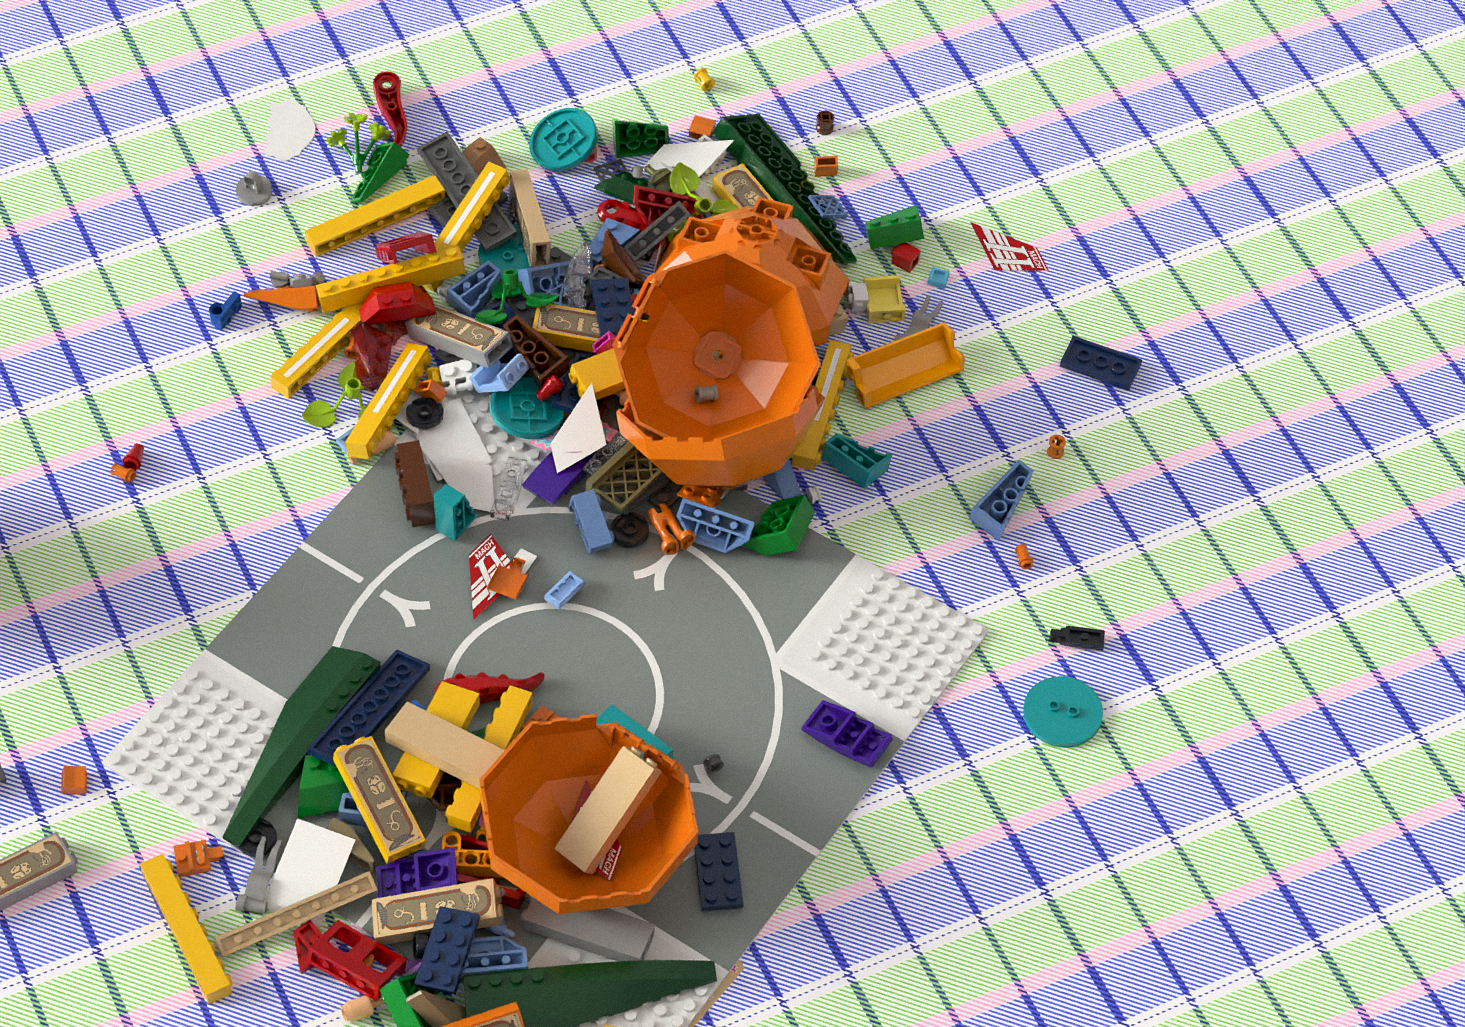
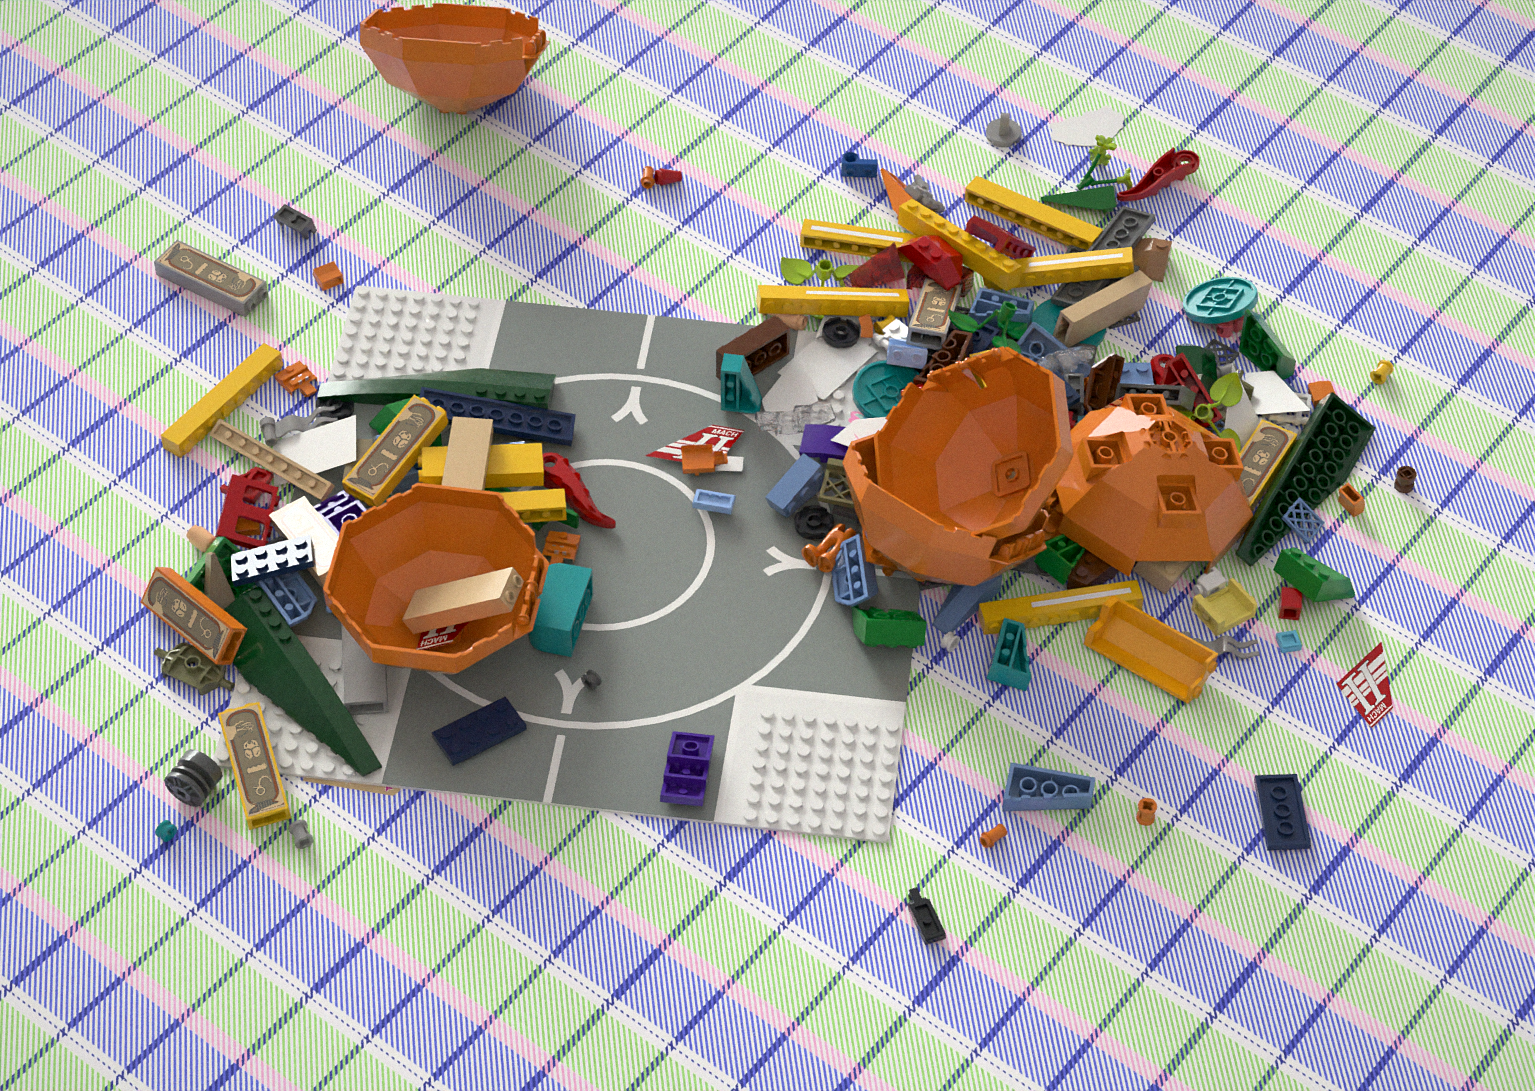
camera: 65 degrees right, 5 degrees down
light grey bush [694,384,718,403] -> none
teal plate [1023,676,1103,747] -> none

